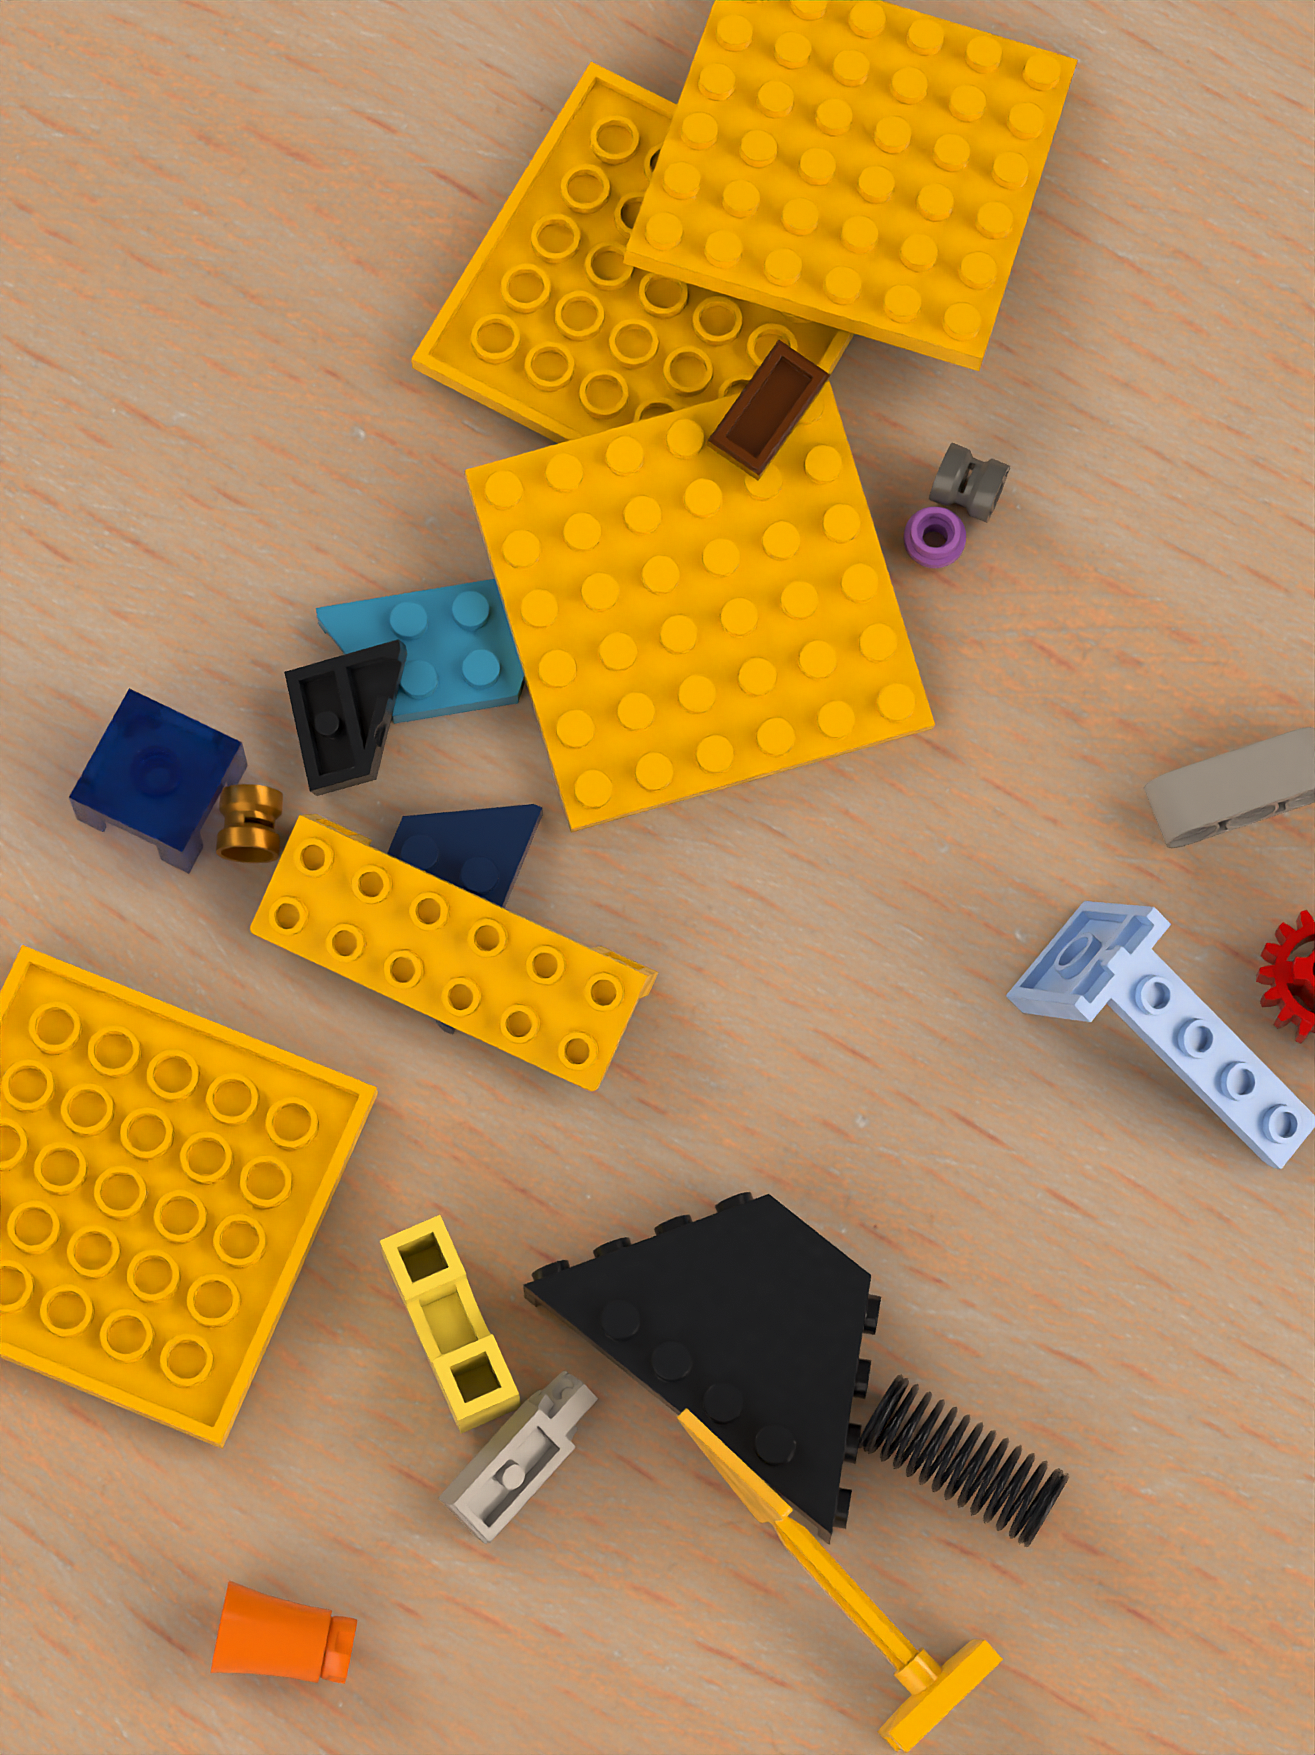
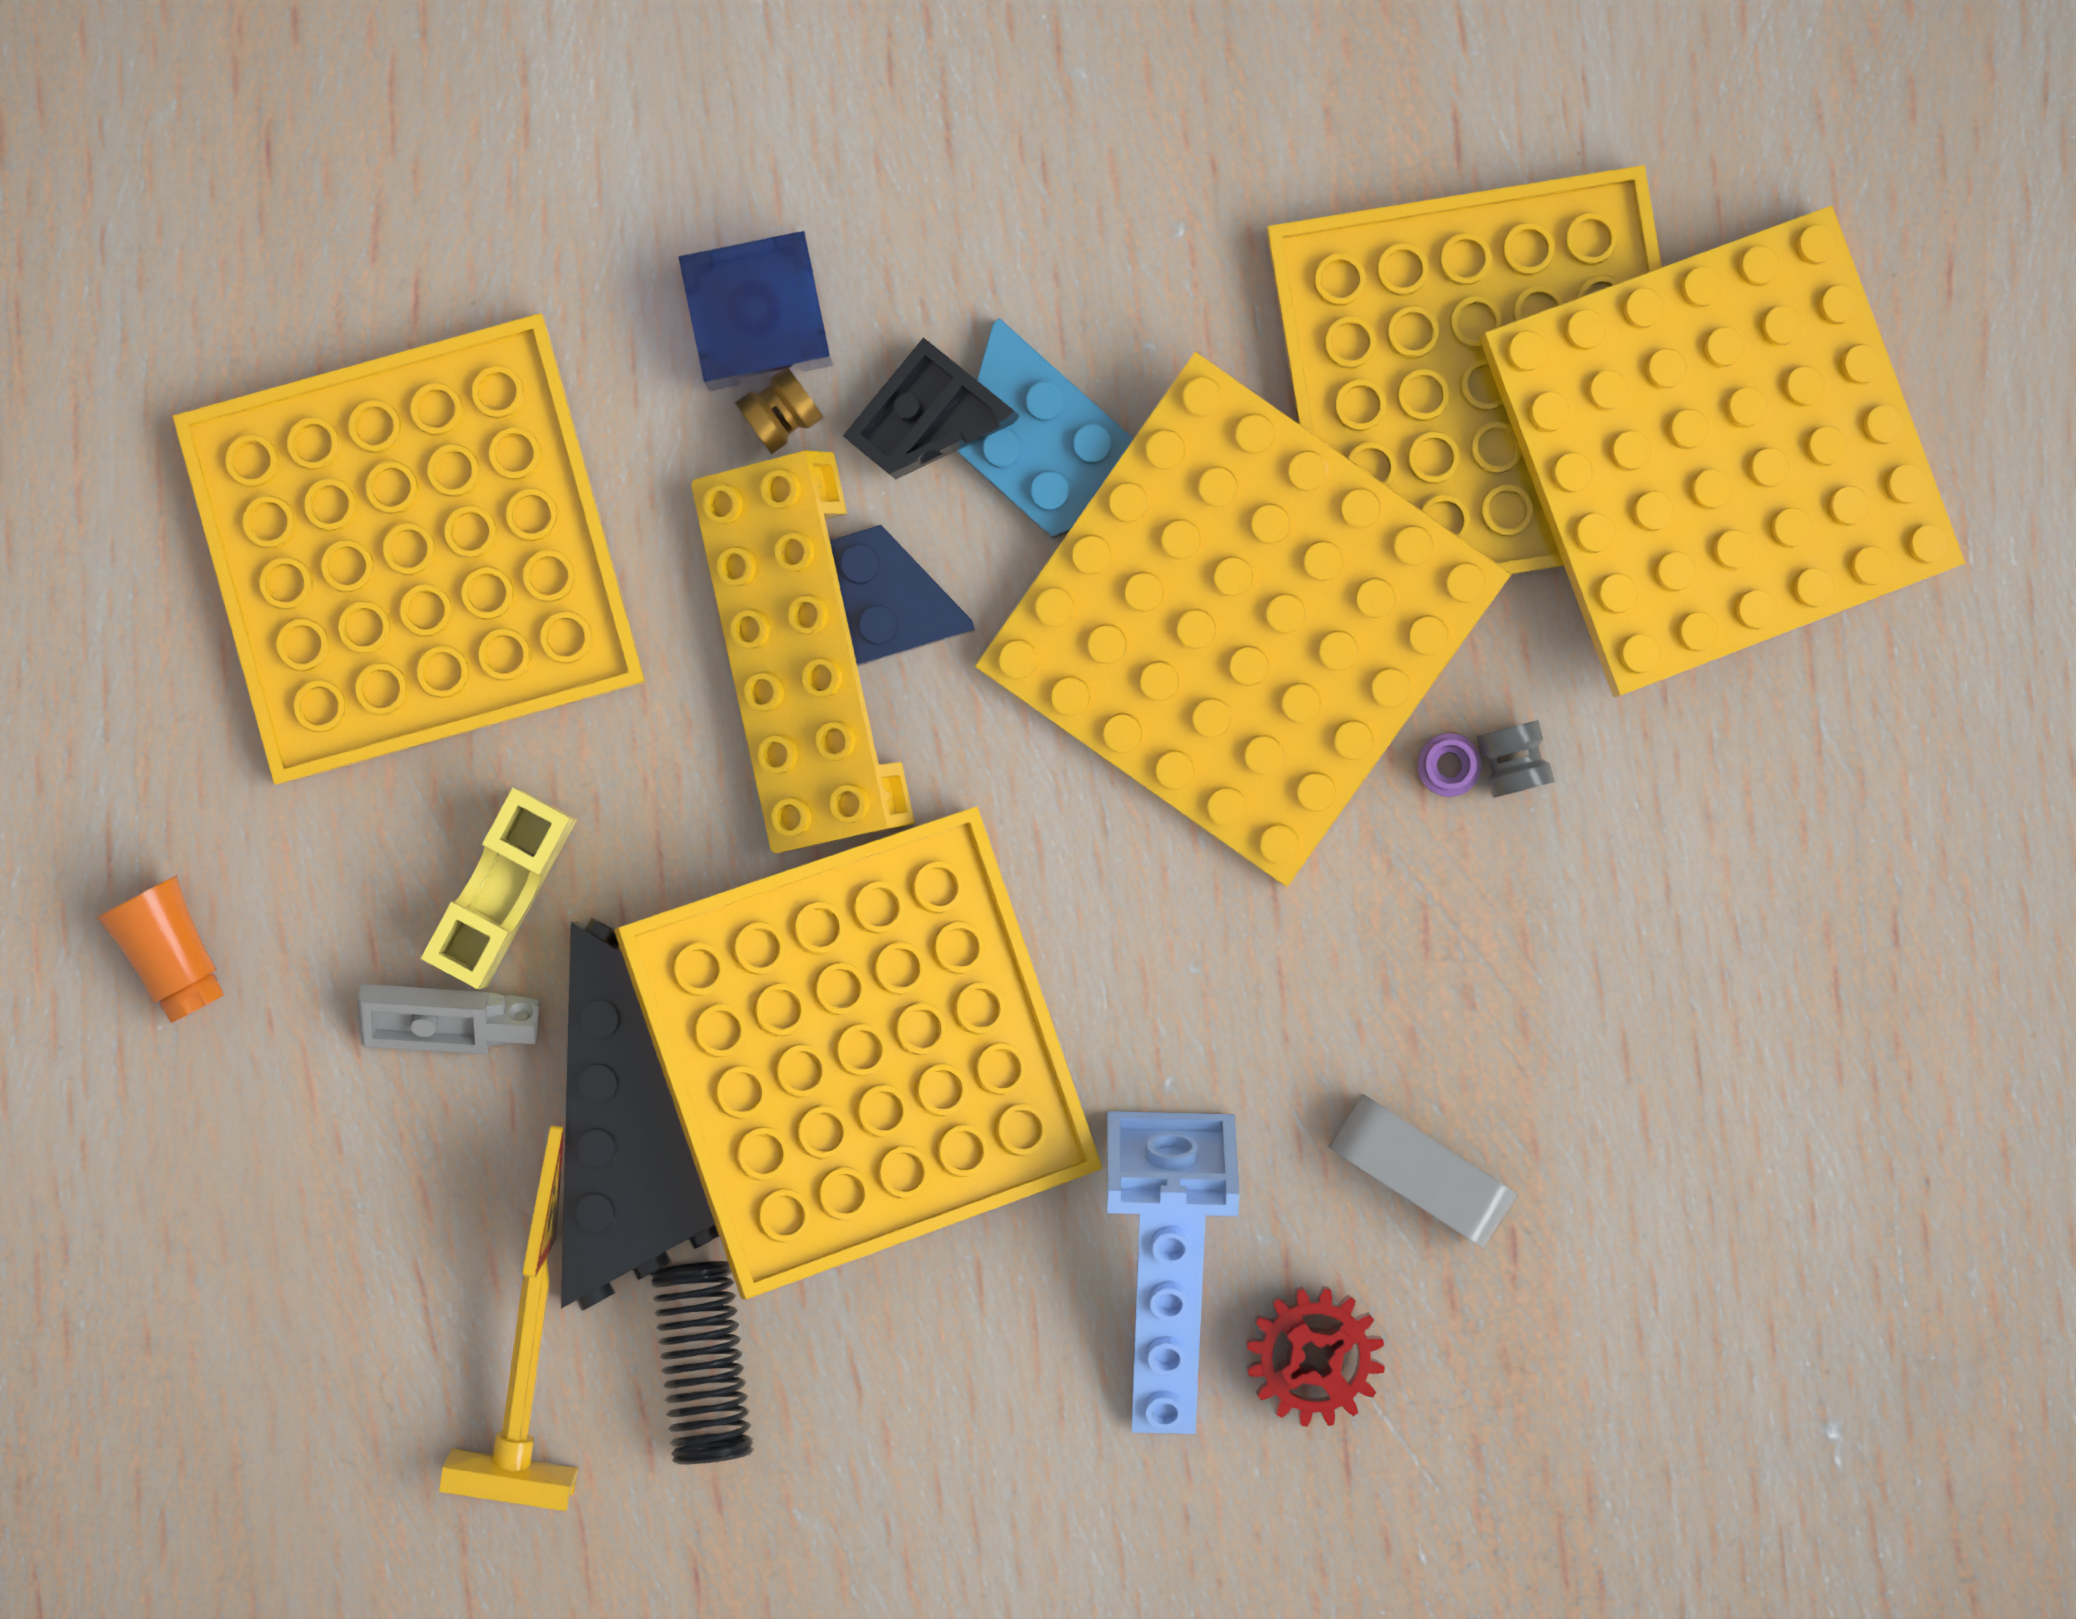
camera: 50 degrees right, 15 degrees up
reddish brown tile [706,340,830,480] -> none
none -> yellow plate [614,806,1103,1300]

